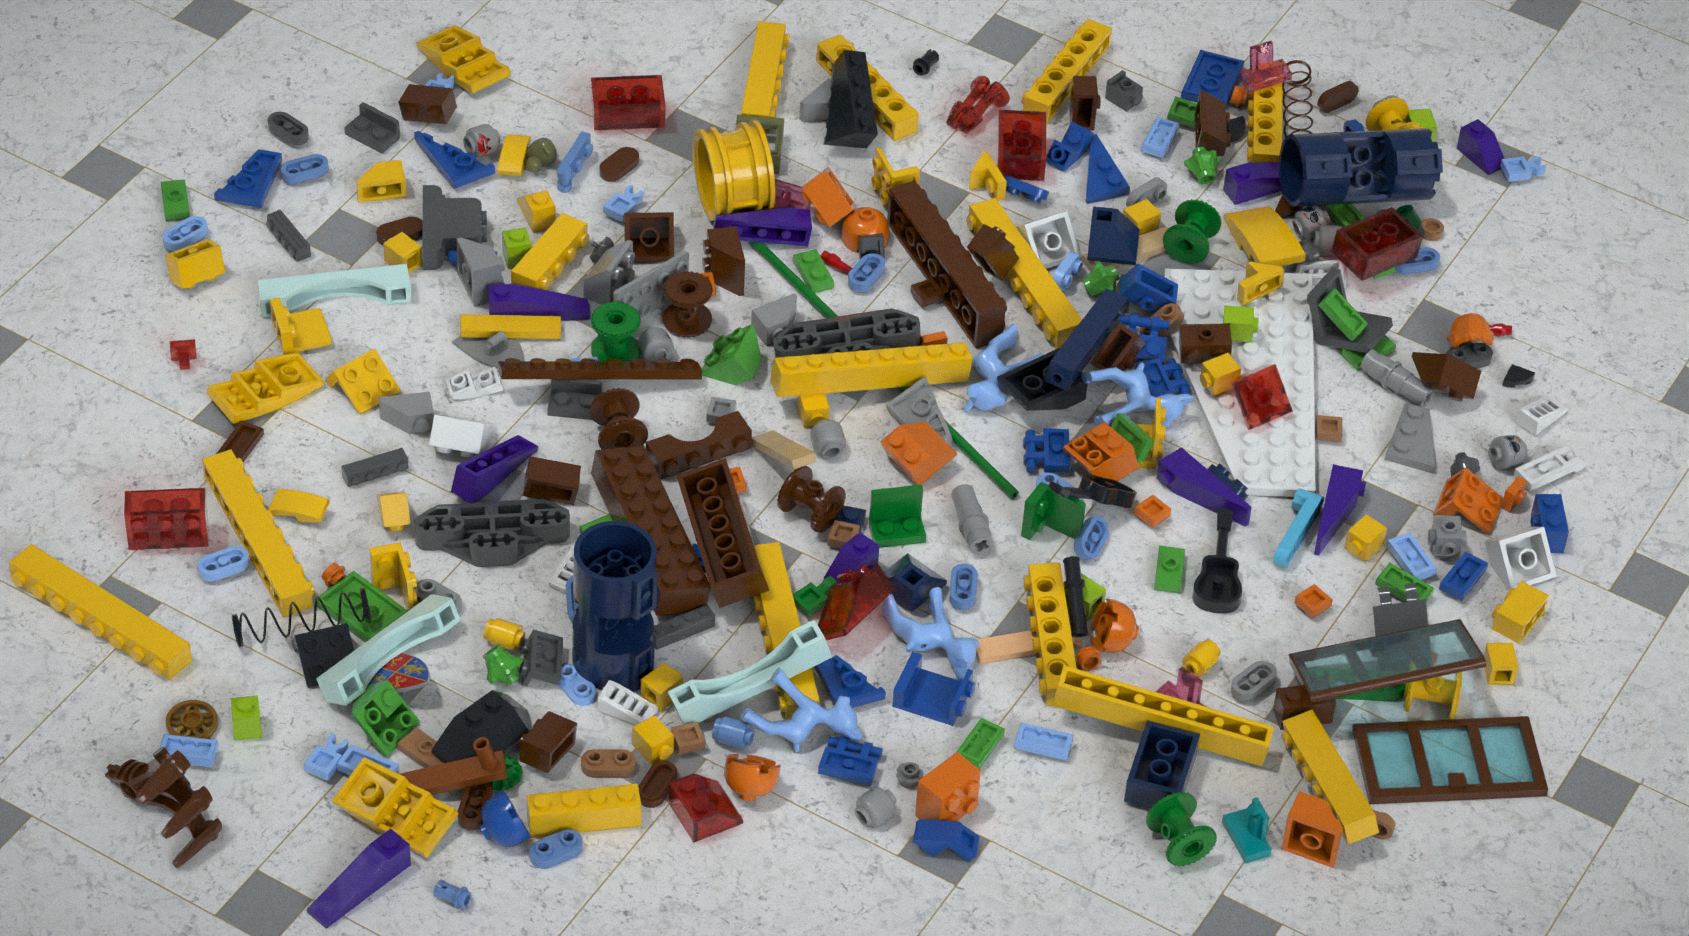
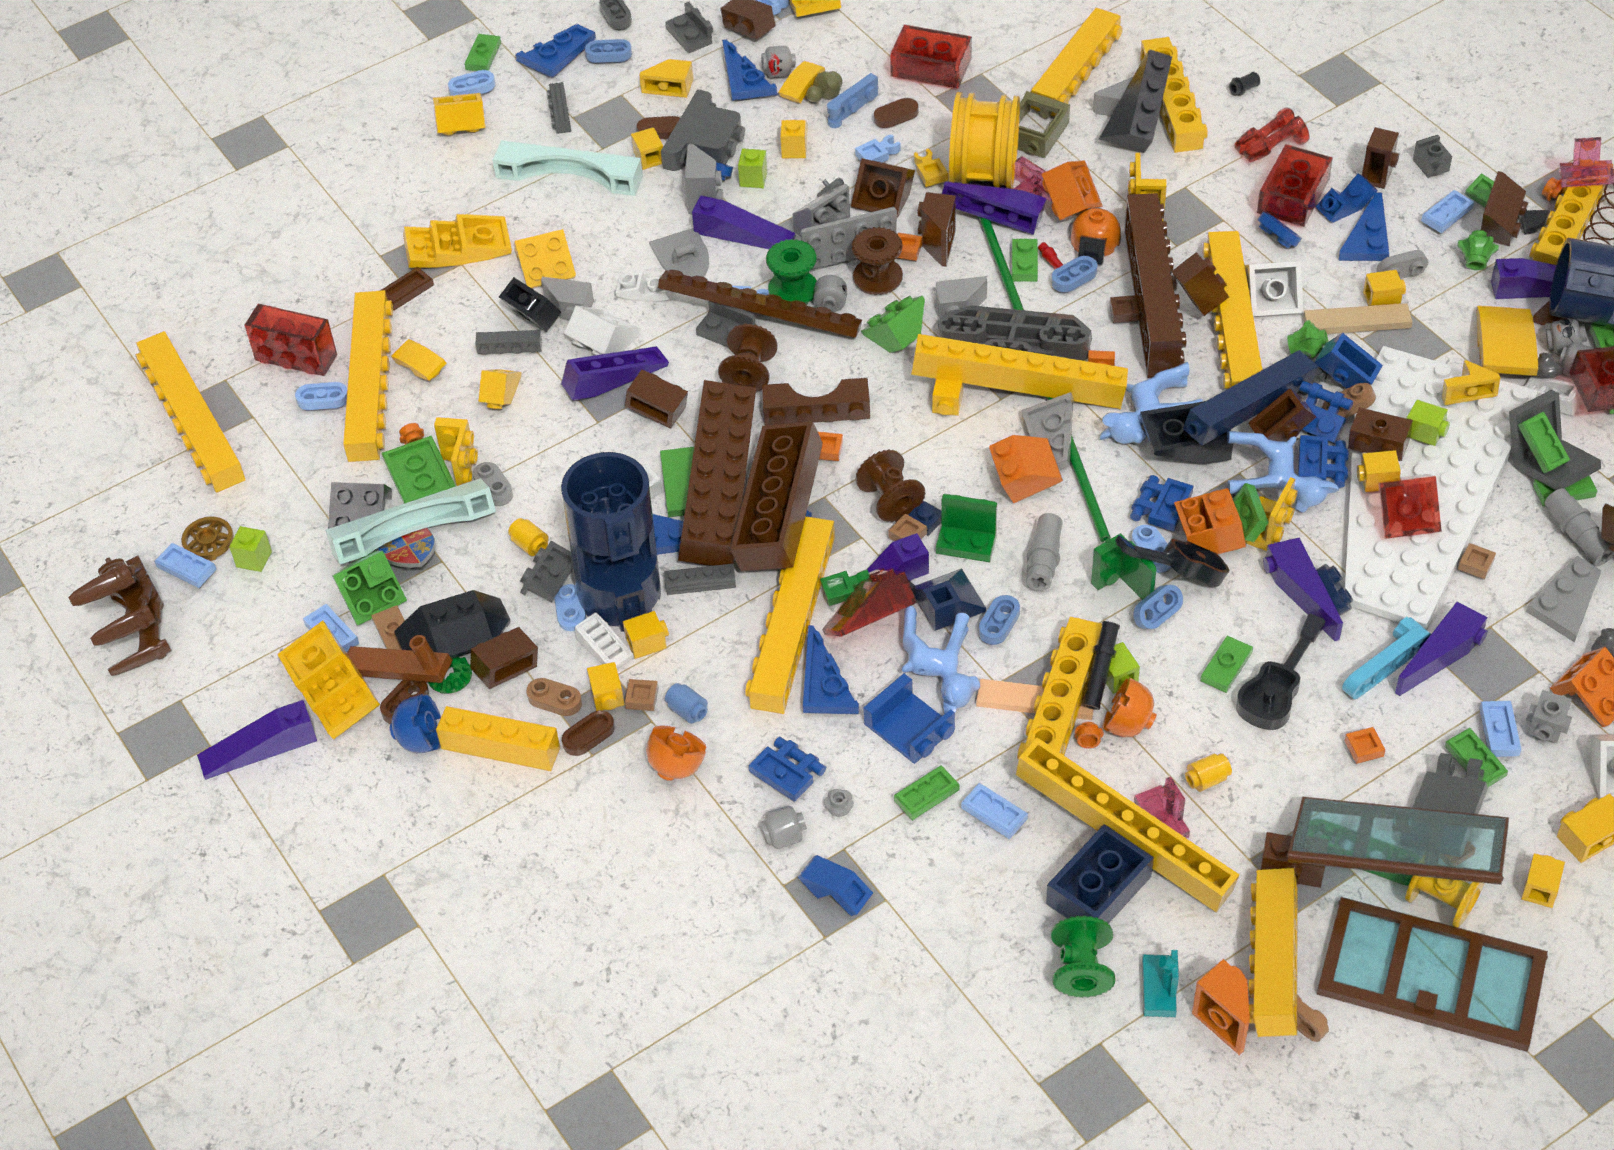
camera: 30 degrees right, 5 degrees up
clear red tile [169,339,197,370] -> none
black piece [232,587,371,648] -> none
yellow bracket [270,297,332,355] -> none
light blue plate [304,734,348,781] -> none
dark grey connector [414,499,570,567] -> none
medium blue pin [433,880,472,909] -> none
yellow tile [460,314,561,339] -> none
bright green rock [483,644,523,686] -> none
yellow brick [511,213,589,290] -> none
medium blue plate [530,829,583,869] -> none
light aqua arch [668,620,832,725] -> none
clear red slope [669,773,743,843] -> none
light grey plate [706,397,736,423] -> none
light blue animal [740,667,863,752] -> none
tan tile [751,430,817,470] -> none
light grey head [810,419,846,458] -> none
orange brick [915,752,981,822] -> none
yellow slope [969,151,1007,201] -> none
yellow brick [1021,18,1112,124] -> none
light blue plate [1052,251,1083,291] -> none
dark blue slope [1087,206,1140,265] -> none
orange plate [1134,495,1171,528] -> none
green hose [1163,199,1221,264] -> none
blue tile [1181,50,1245,108] -> none
light grey plate [1231,661,1277,702] -> none
yellow brick [1344,514,1387,561] -> none
blue plate [1439,552,1488,601] -> none
none -> black brick [499,277,561,332]
none -> yellow plate [914,148,948,187]

